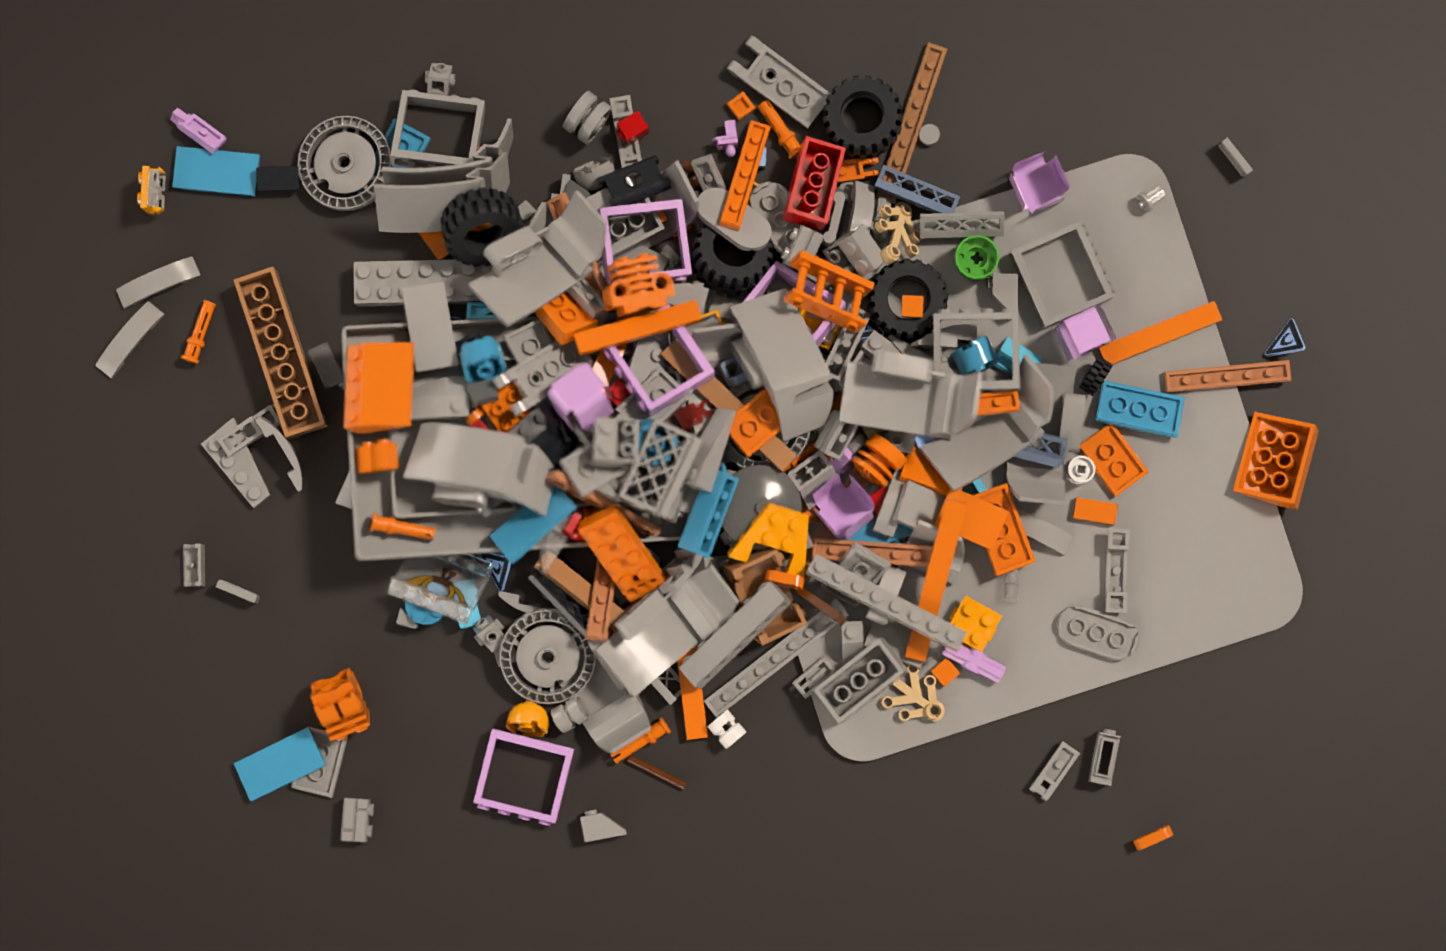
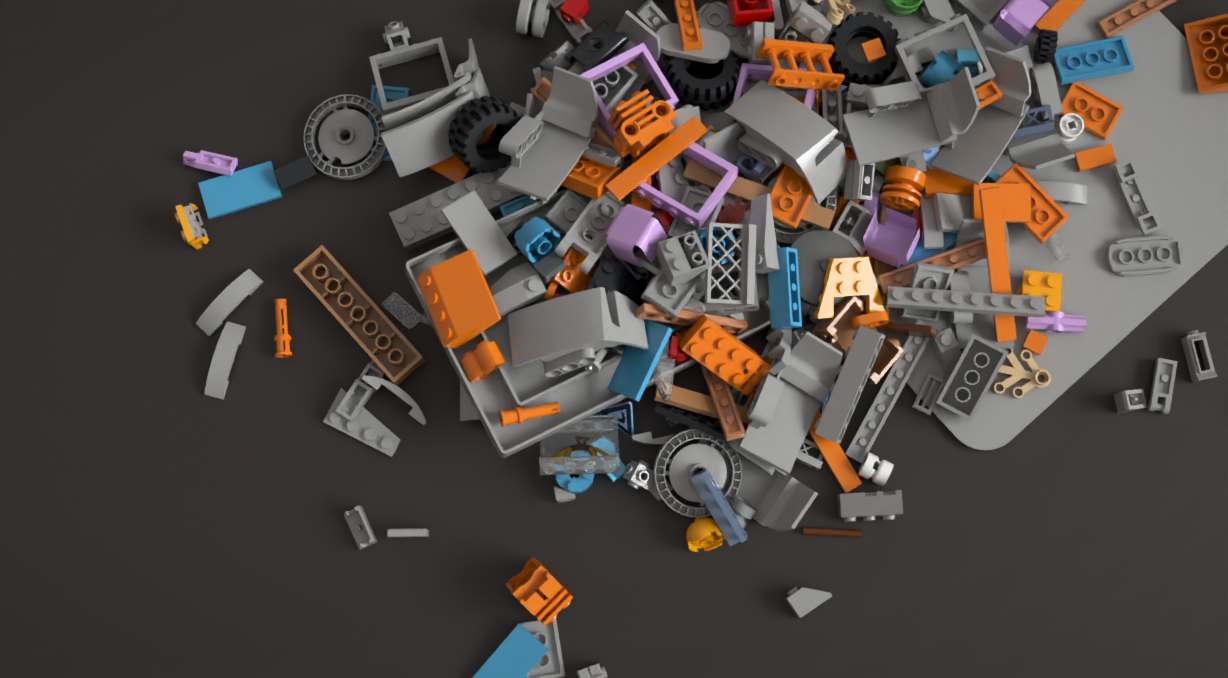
camera: 25 degrees left, 5 degrees down
lavender window [473,728,575,826] -> none
orange pin [610,717,671,764] -> none
none -> sand blue fence [690,468,748,547]
none -> light grey wedge [837,490,903,522]
none -> light grey slope [1113,389,1148,413]

